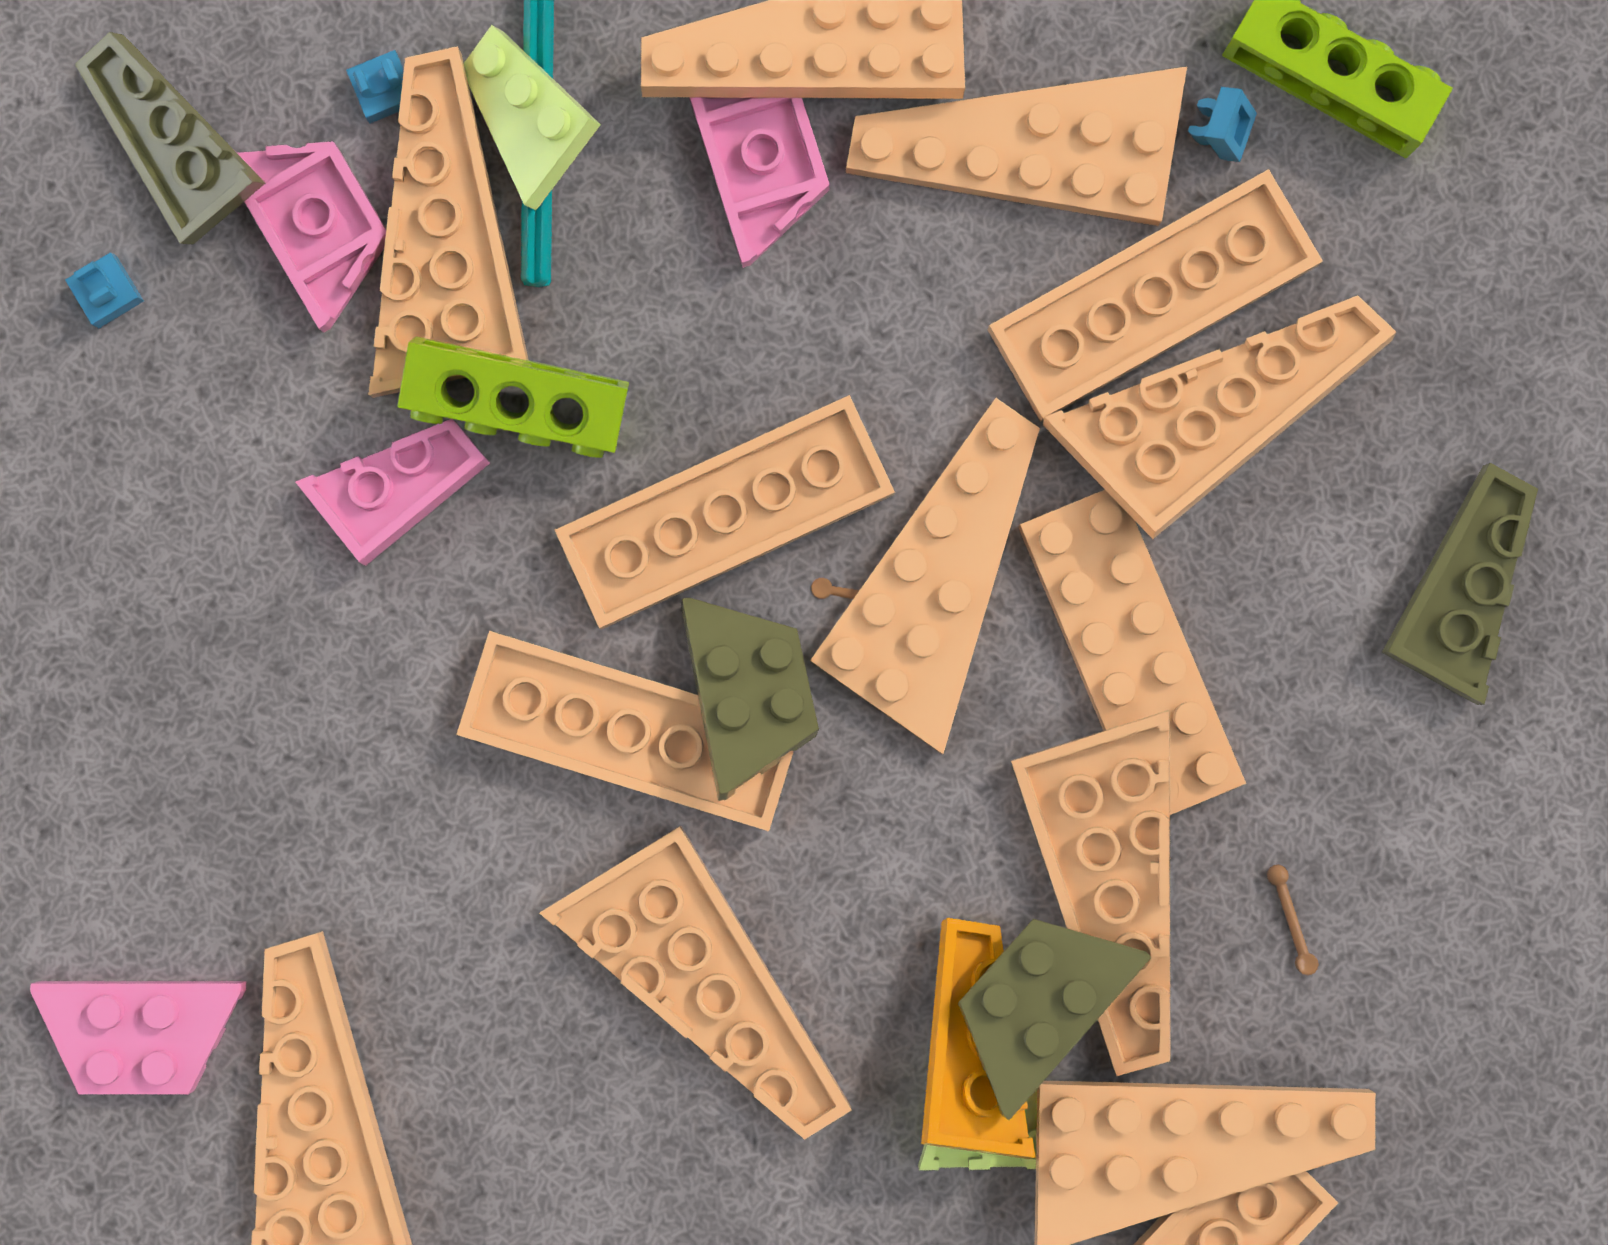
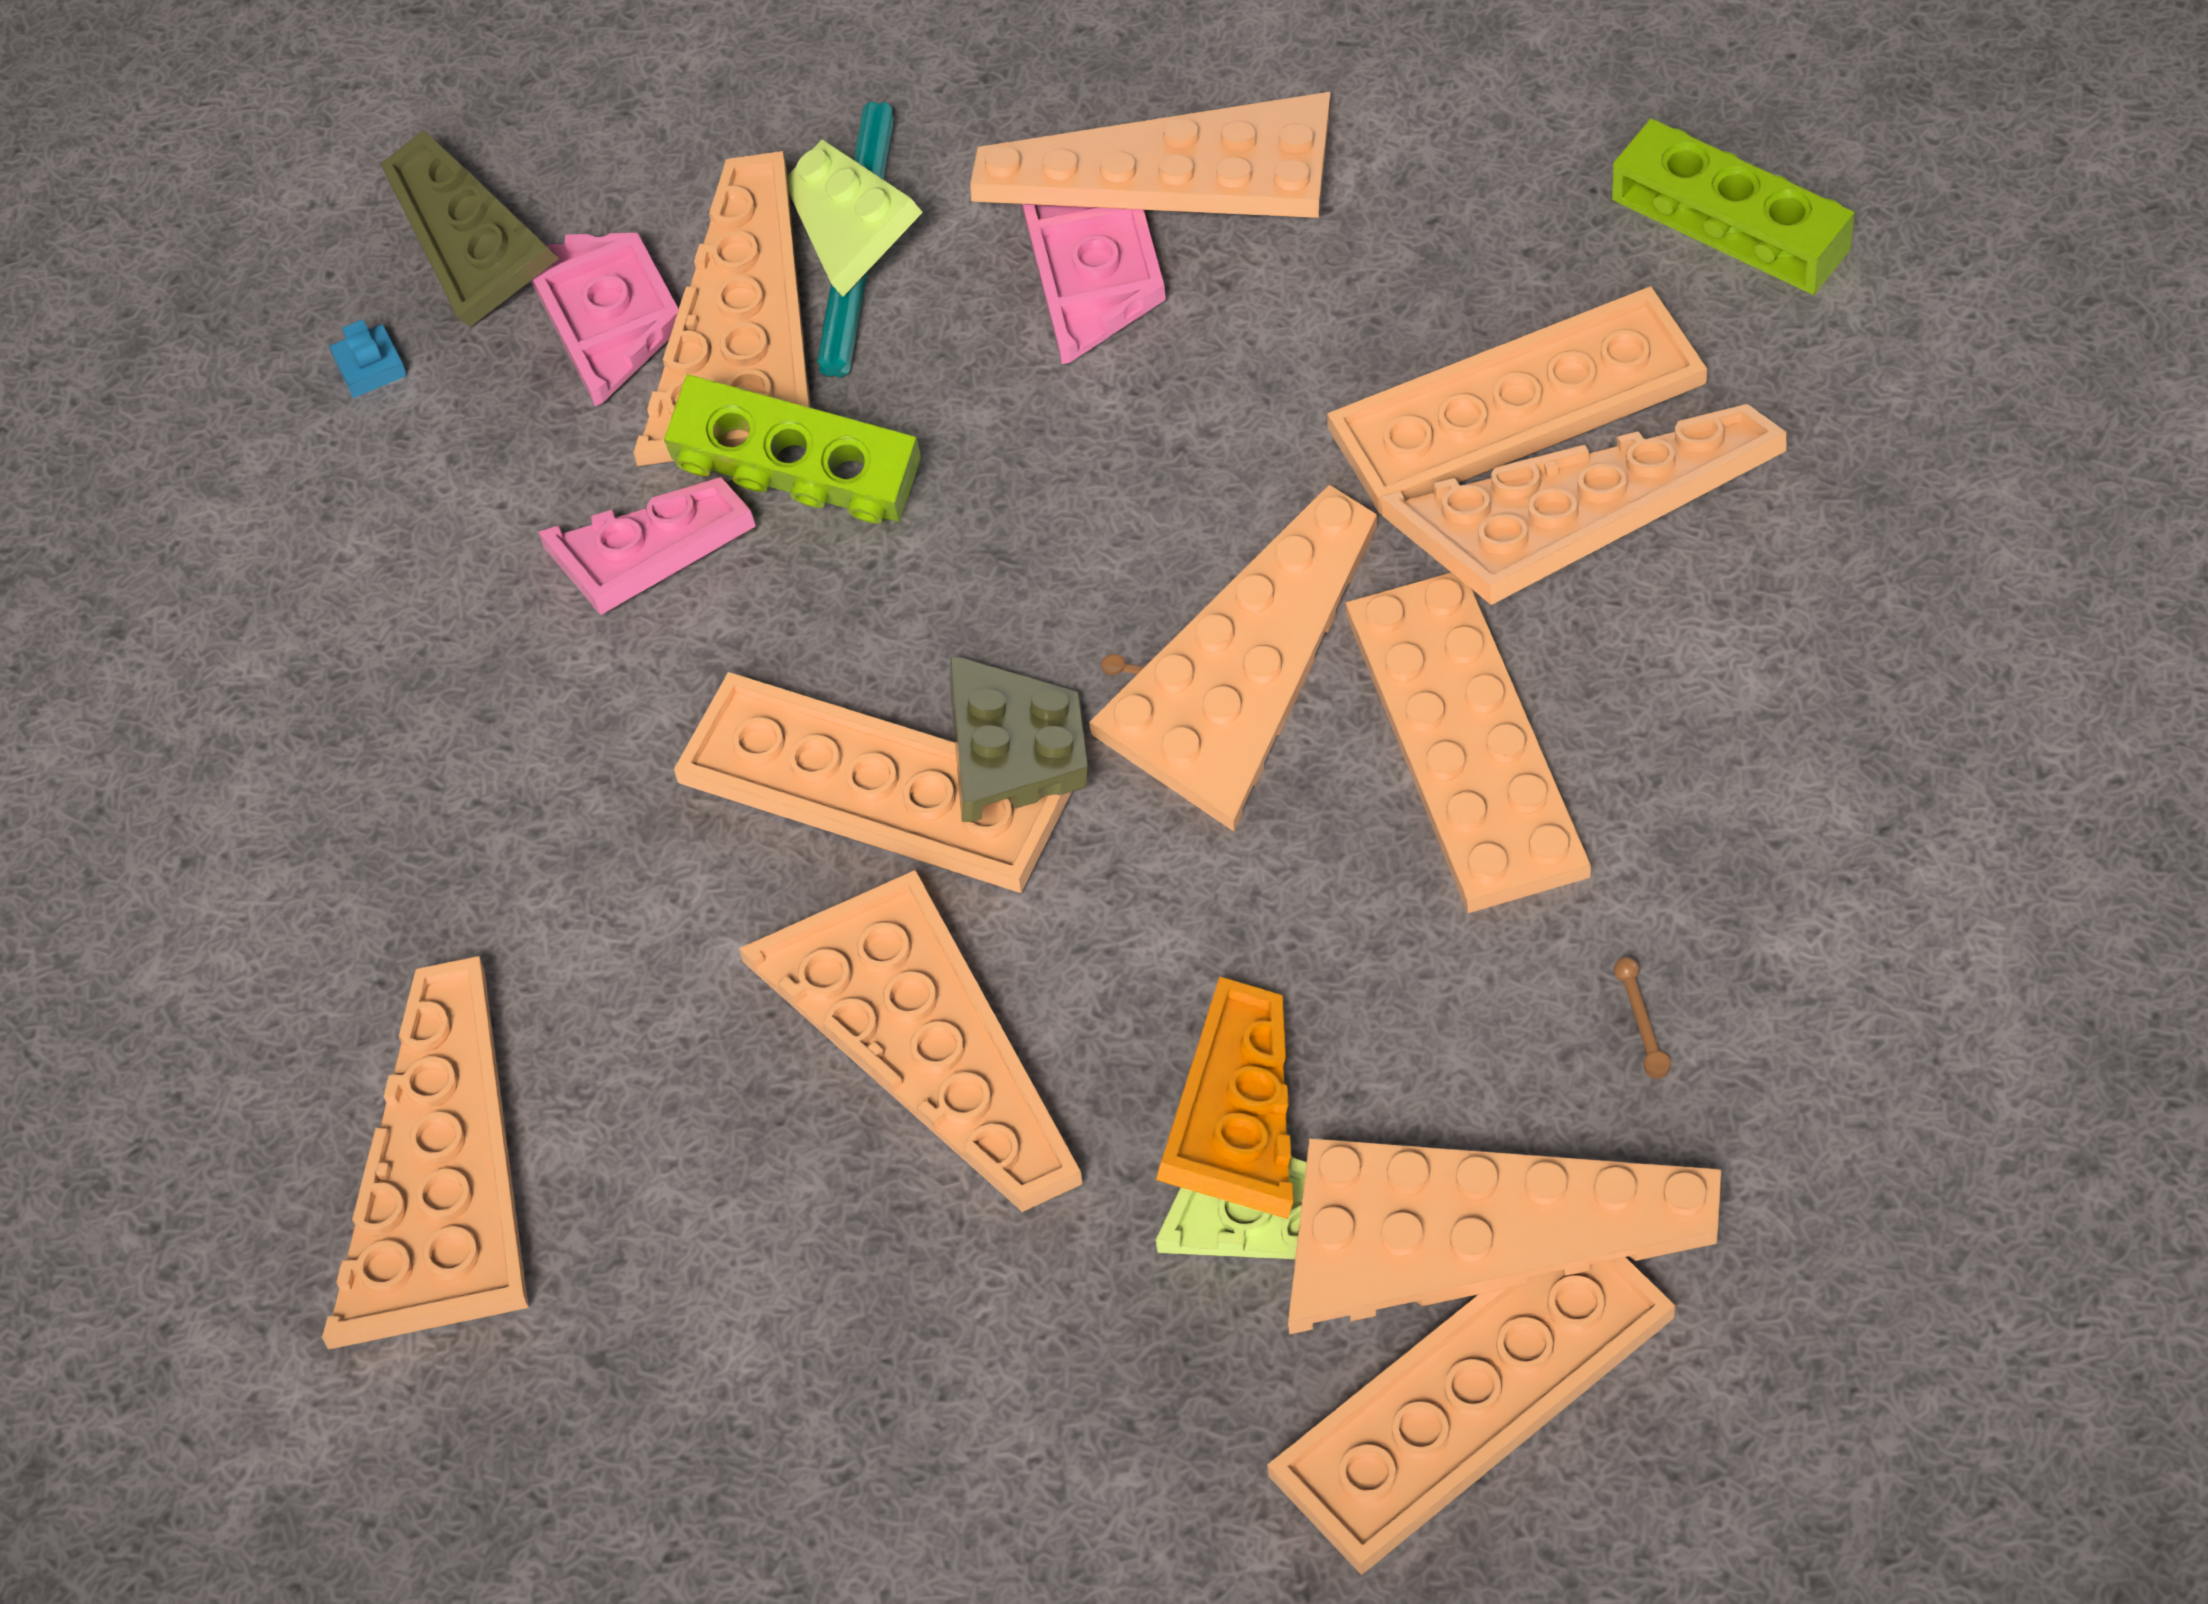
camera: 10 degrees right, 30 degrees down
bright pink wing [30,981,246,1094] -> none
dark azure tile [346,50,404,124] -> none
light nougat plate [555,395,895,630] -> none
light nougat wing [846,67,1187,226] -> none
olive wing [958,919,1152,1120] -> none
light nougat wing [1011,710,1171,1076] -> none
dark azure tile [1188,87,1257,162] -> none
olive wing [1382,463,1538,705] -> none

